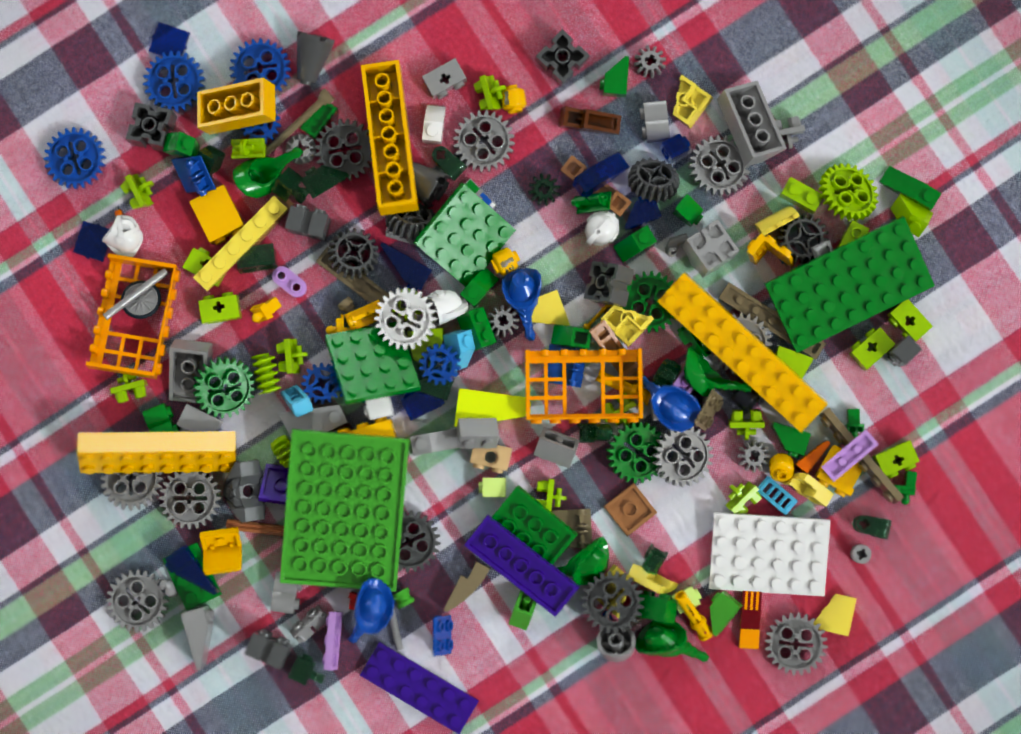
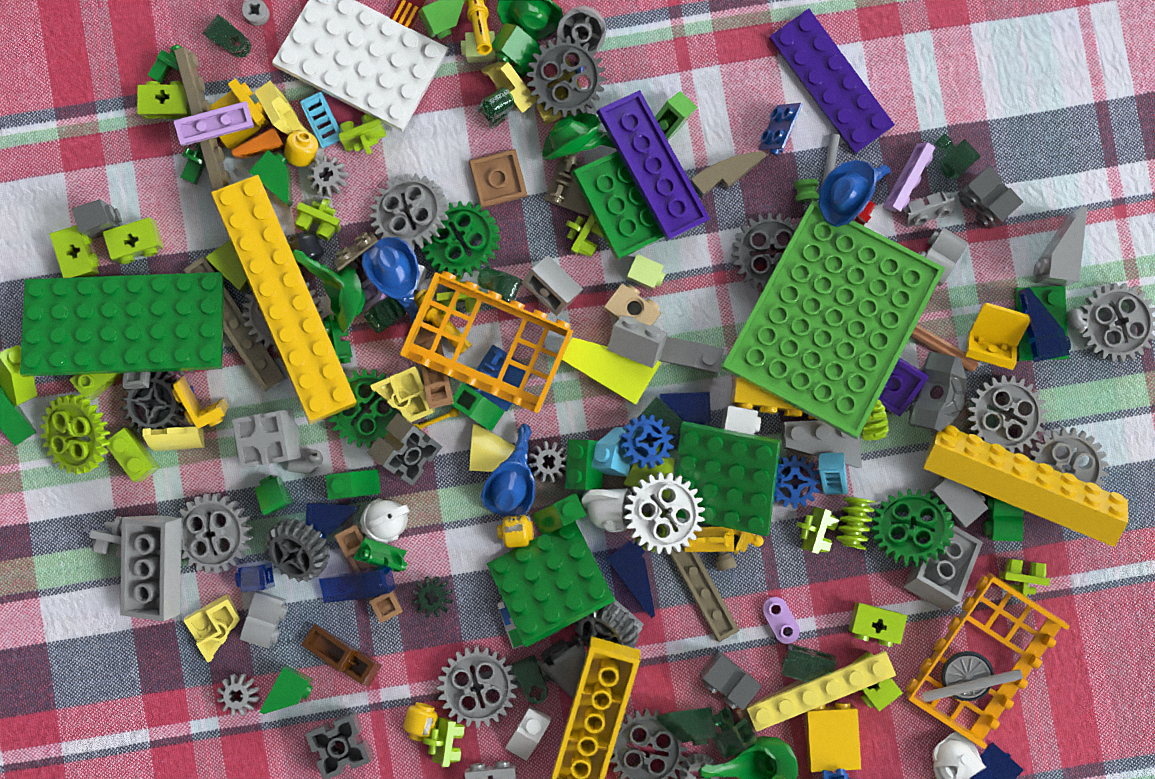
camera: 160 degrees left, 0 degrees up
yellow piece [250,297,282,323] -> none
dark grey gear [327,228,380,279] -> none

